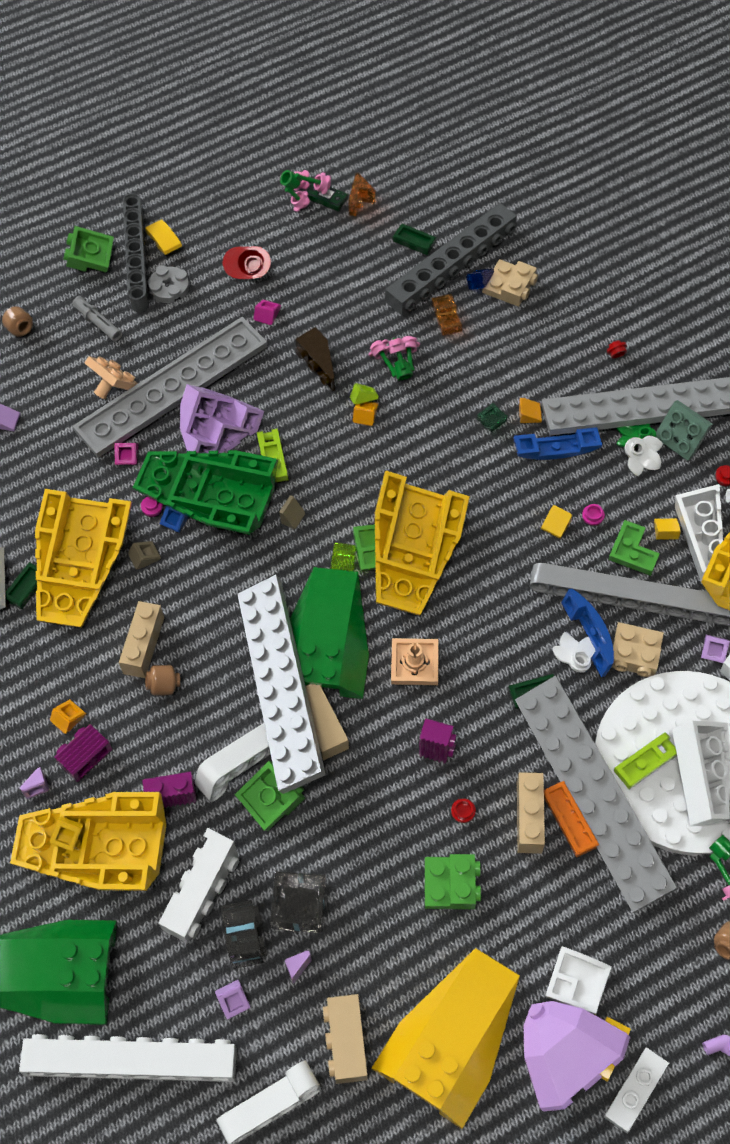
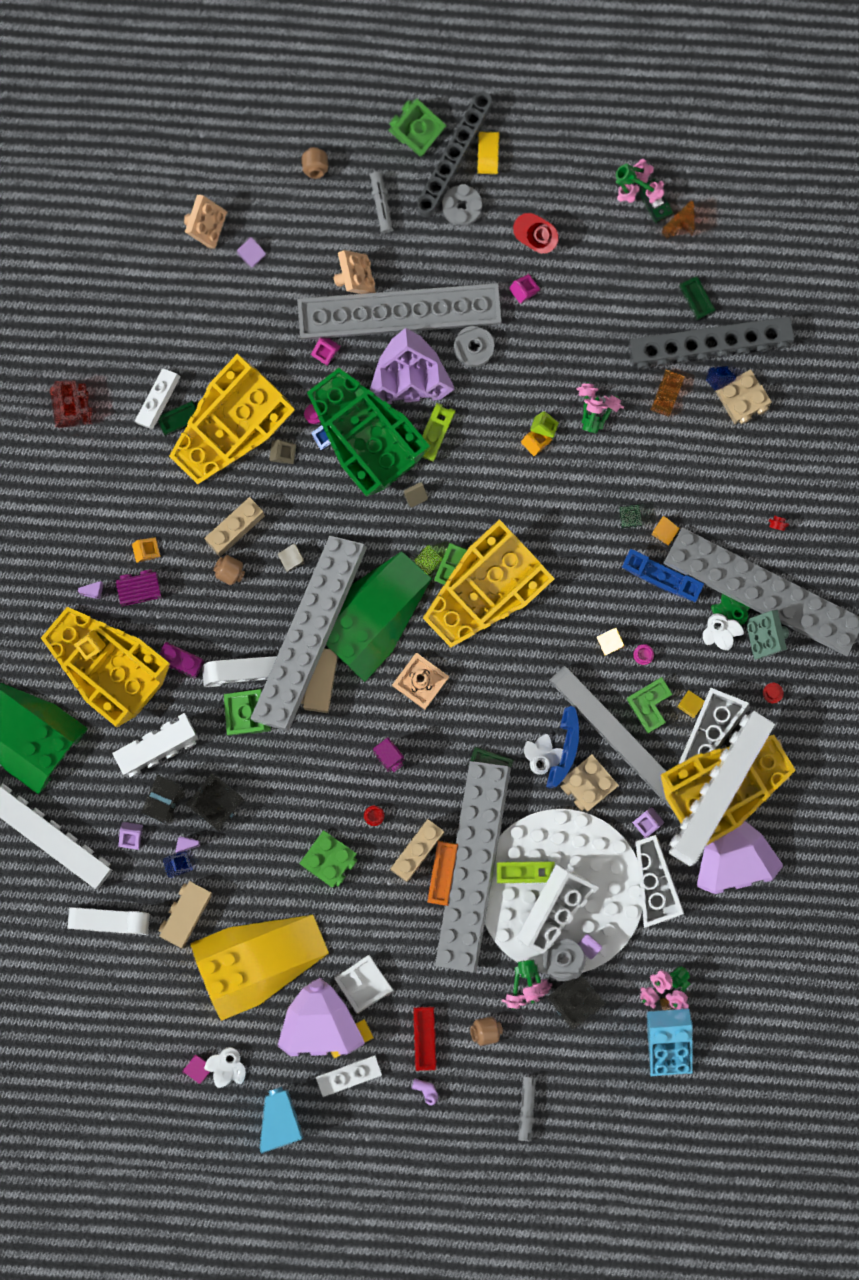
camera: 35 degrees right, 20 degrees up
dark brown slope [295,327,335,391] -> none
none -> clear blue slope [163,851,192,878]
none -> slope [277,543,305,572]
none -> red plate [413,1007,436,1071]
none -> light grey plate [454,326,494,367]

